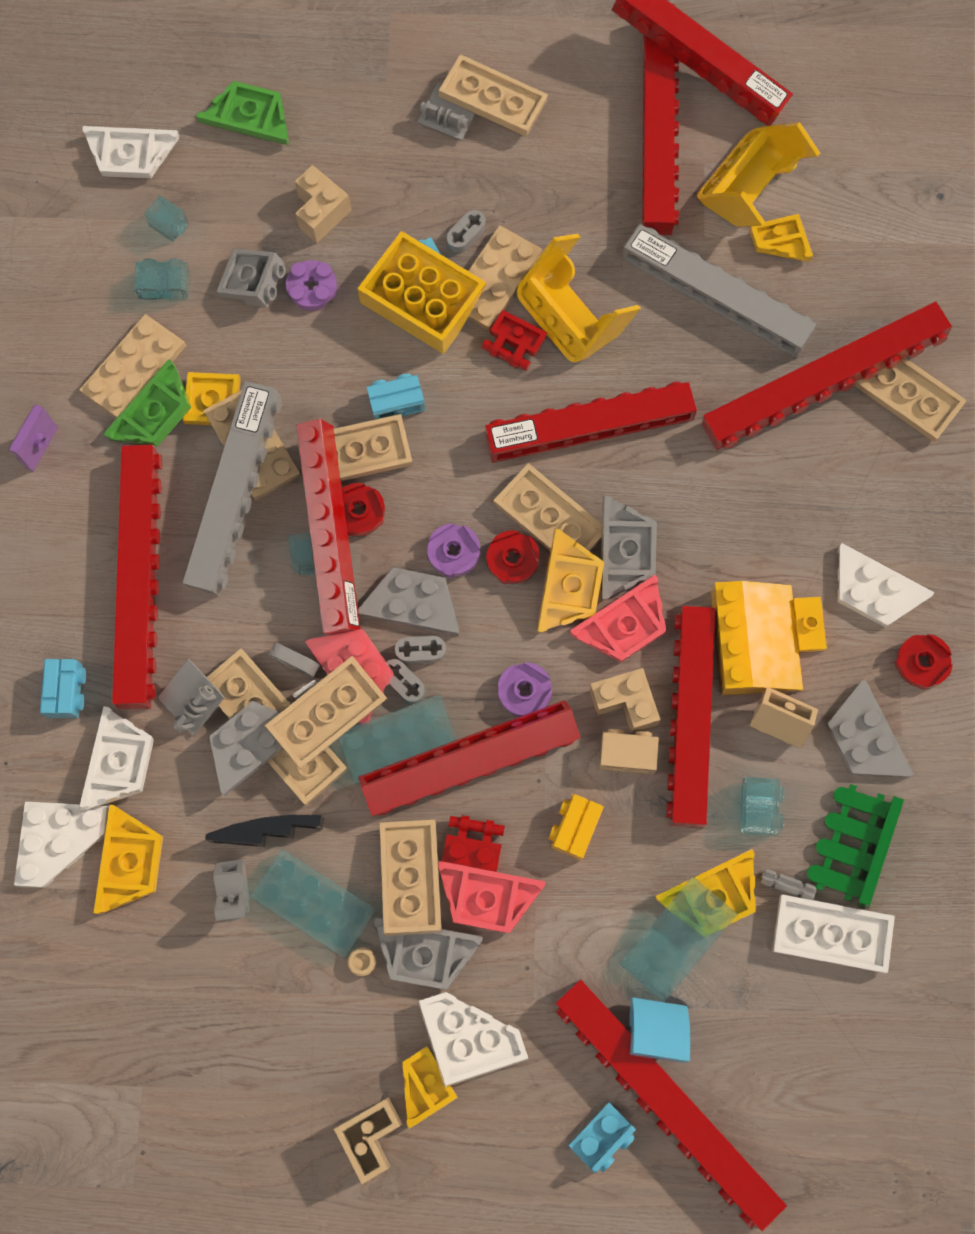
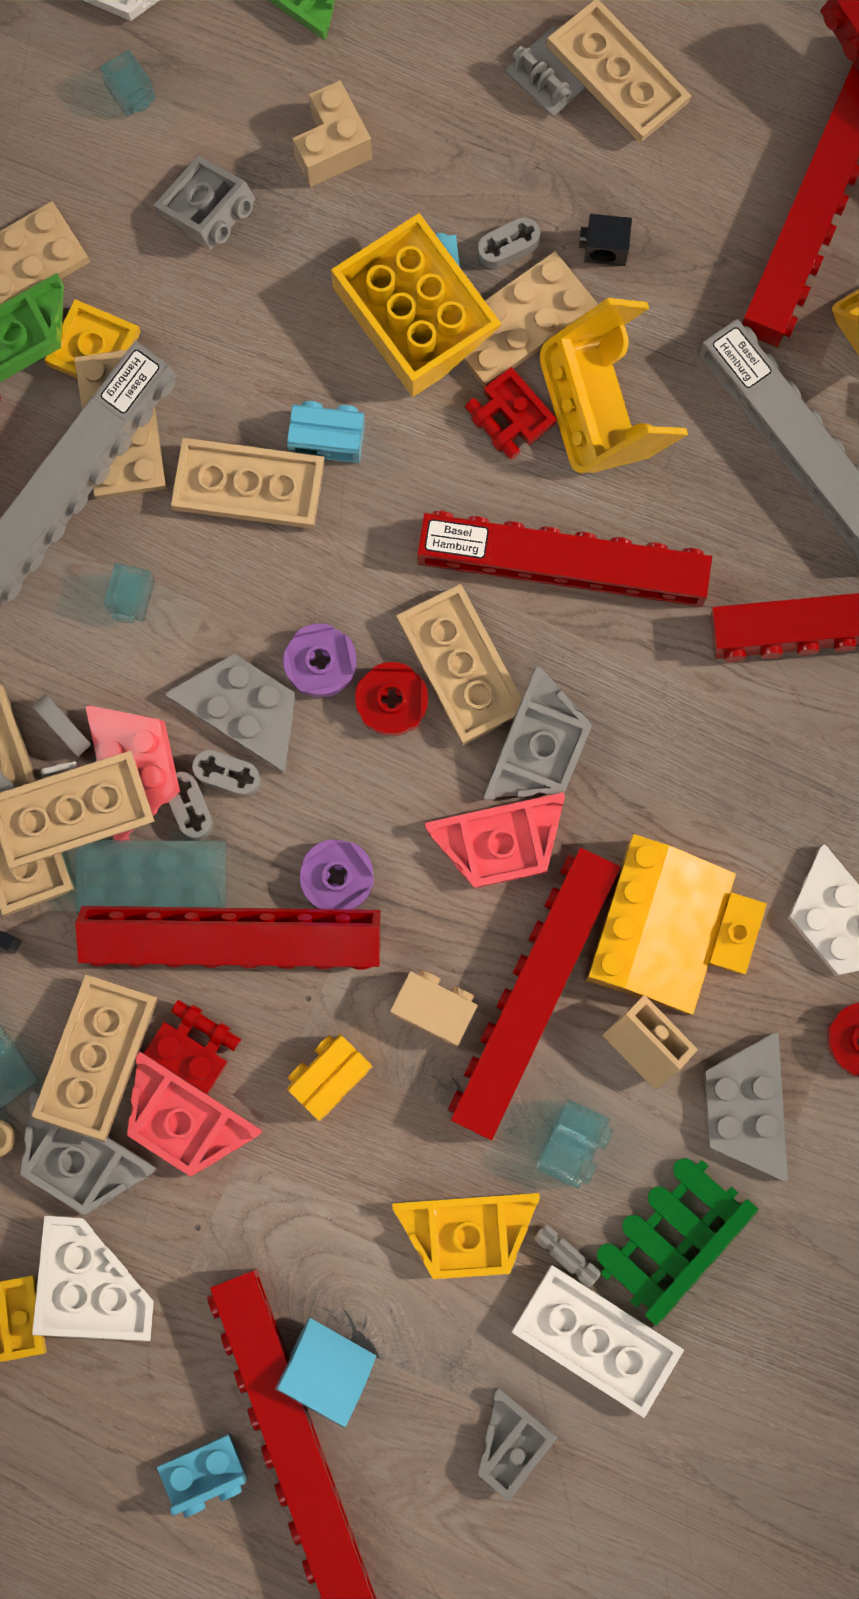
camera: 20 degrees right, 5 degrees up
clear light blue brick [134,258,190,300] -> none
medium lavender plate [286,260,337,311] -> none
brick [296,419,361,635] -> none
red plate [342,483,385,536] -> none
yellow wing [537,528,604,632] -> none
tan brick [589,668,660,734] -> none
clear light blue plate [620,876,737,1002] -> none
none -> light grey wing [478,1388,558,1501]
none -> black brick [579,214,632,266]

